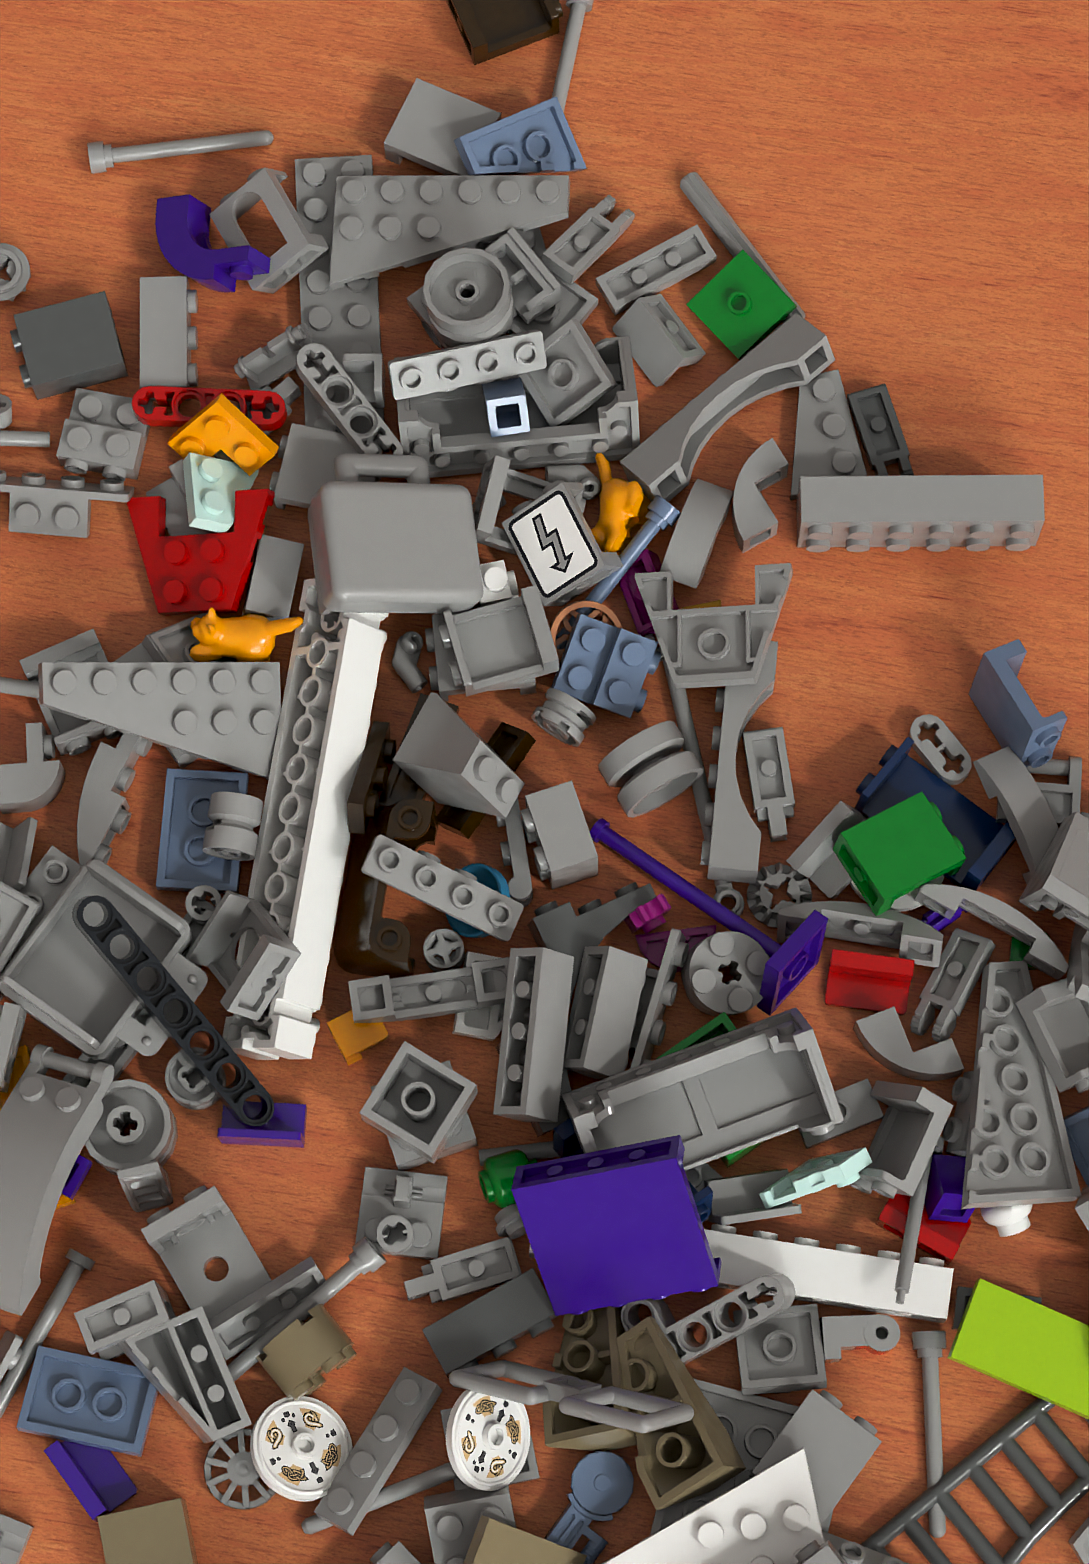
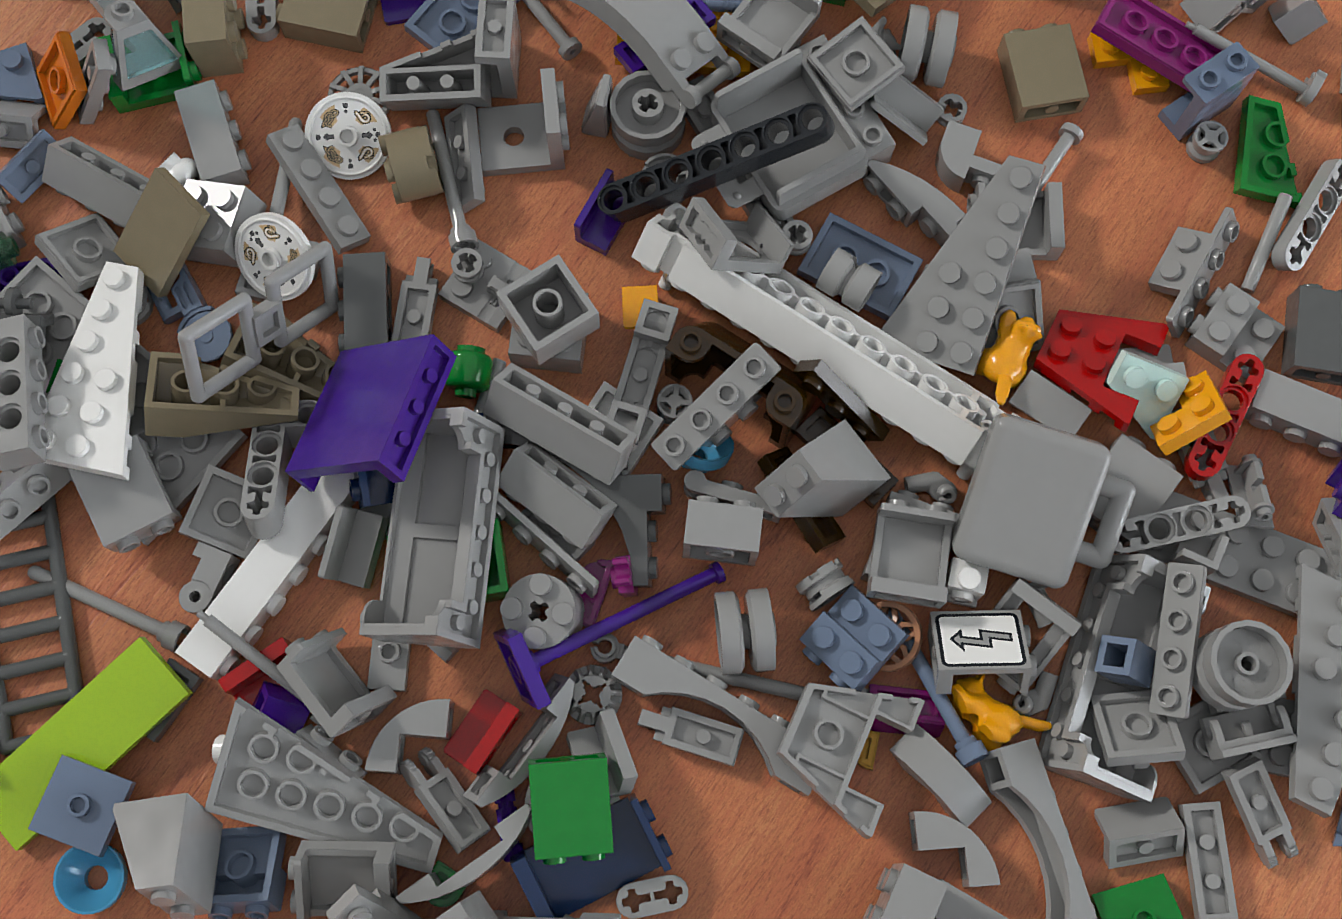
camera: 110 degrees right, 0 degrees up
light aqua wing [759,1147,872,1209] -> none

